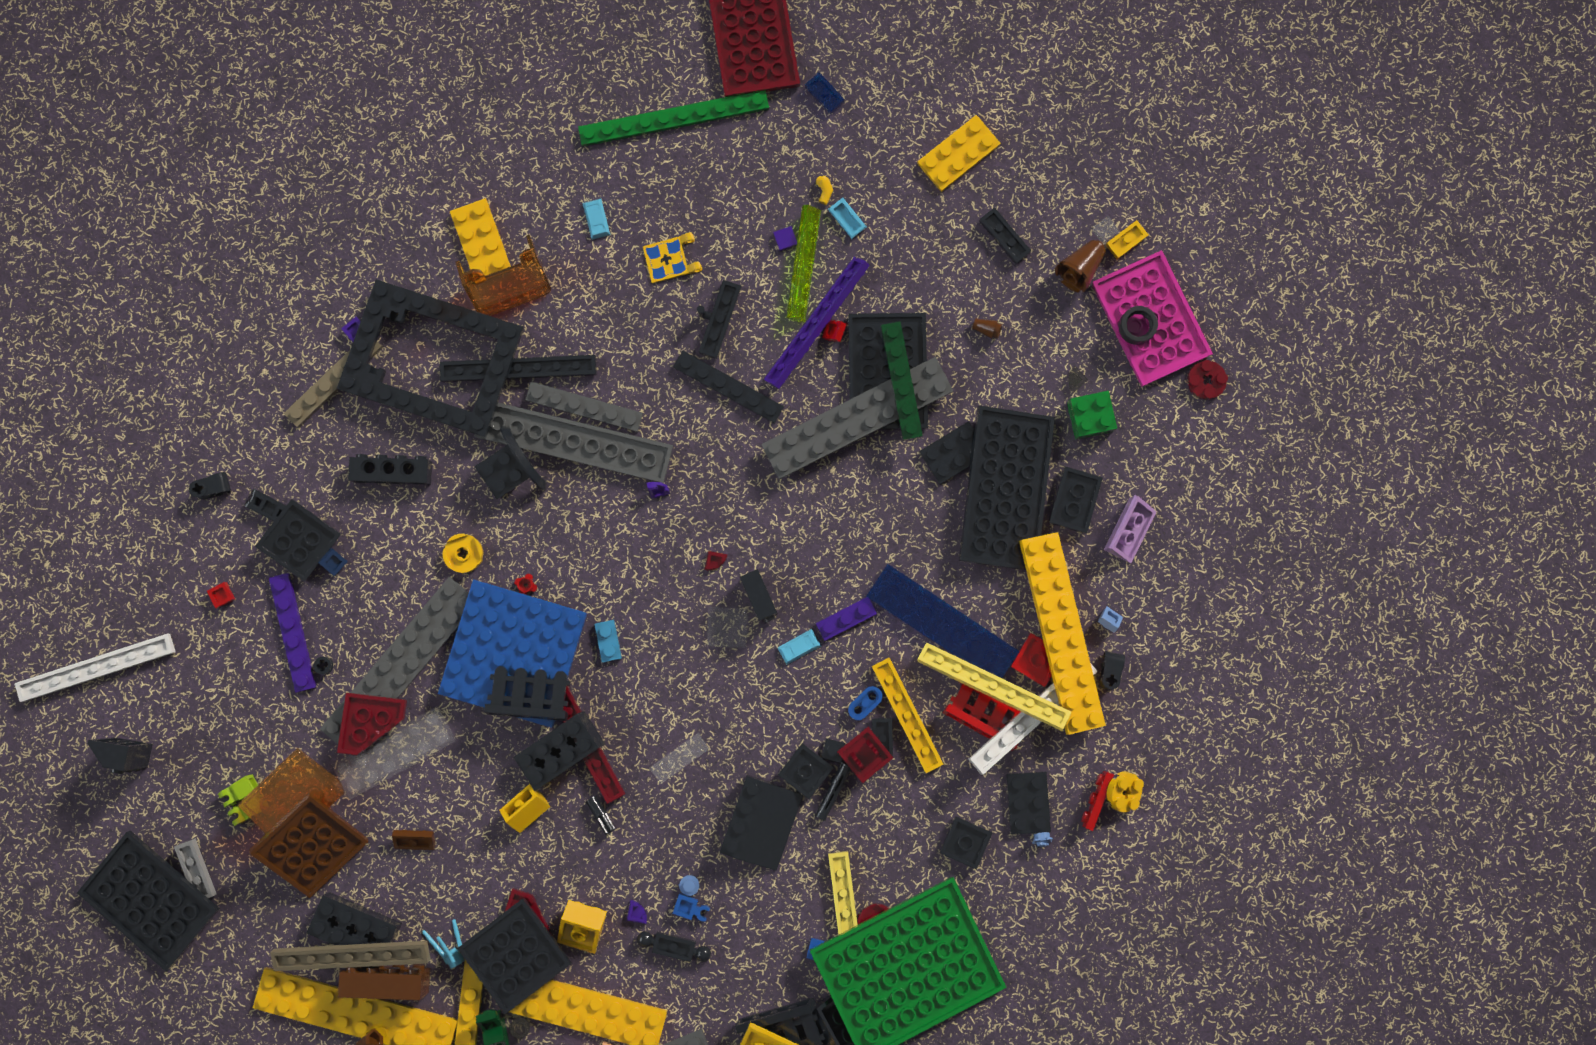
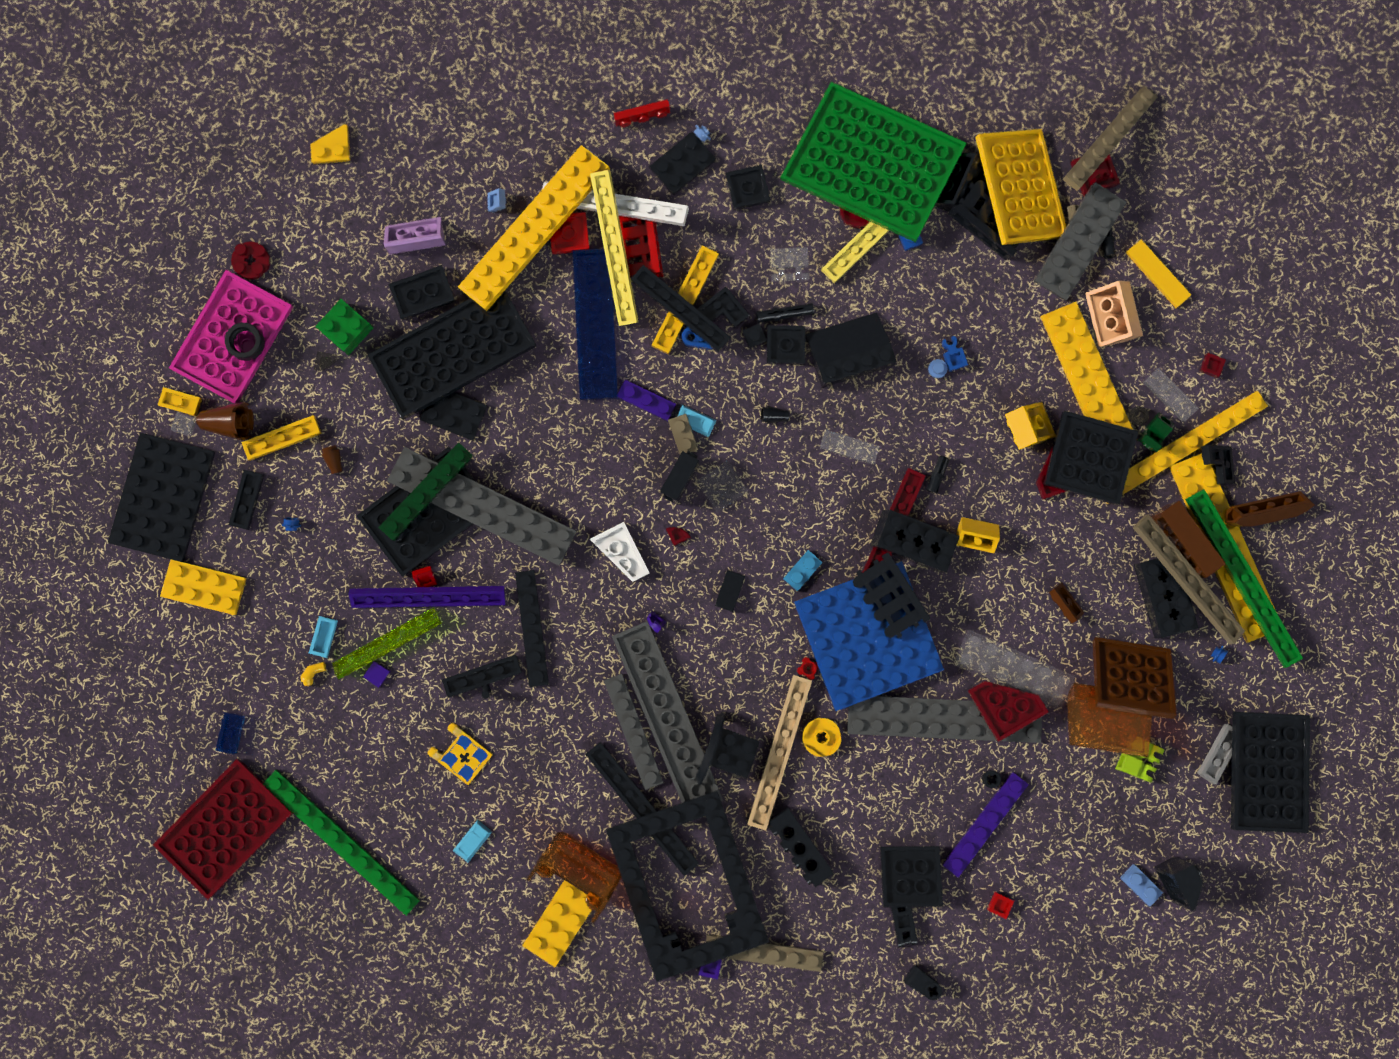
camera: 130 degrees left, 0 degrees up
white plate [15,634,176,702] -> none
dark blue plate [318,548,348,576] -> none
medium azure plant [422,919,465,969] -> none
dark purple tile [627,900,647,924] -> none
black plate [637,931,711,962] -> none
dark red plate [837,726,893,783] -> none
black piece [1100,651,1125,690] -> none
yellow plate [1107,771,1144,812] -> none
none -> black plate [108,433,215,562]
none -> yellow plate [241,415,322,461]
none -> blue plate [281,517,301,531]
none -> yellow wing [310,124,350,164]
none -> white wing [590,522,650,582]
none -> black plate [631,265,731,353]
none -> dark tan plate [668,413,699,454]
none -> black slope [715,570,745,612]
none -> tan plate [747,675,812,831]
none -> black cone [761,405,789,424]
none -> clear plate [770,247,809,283]
none -> medium blue plate [1120,864,1163,907]
none -> green plate [1185,489,1303,668]
none -> blue plate [1211,646,1228,664]

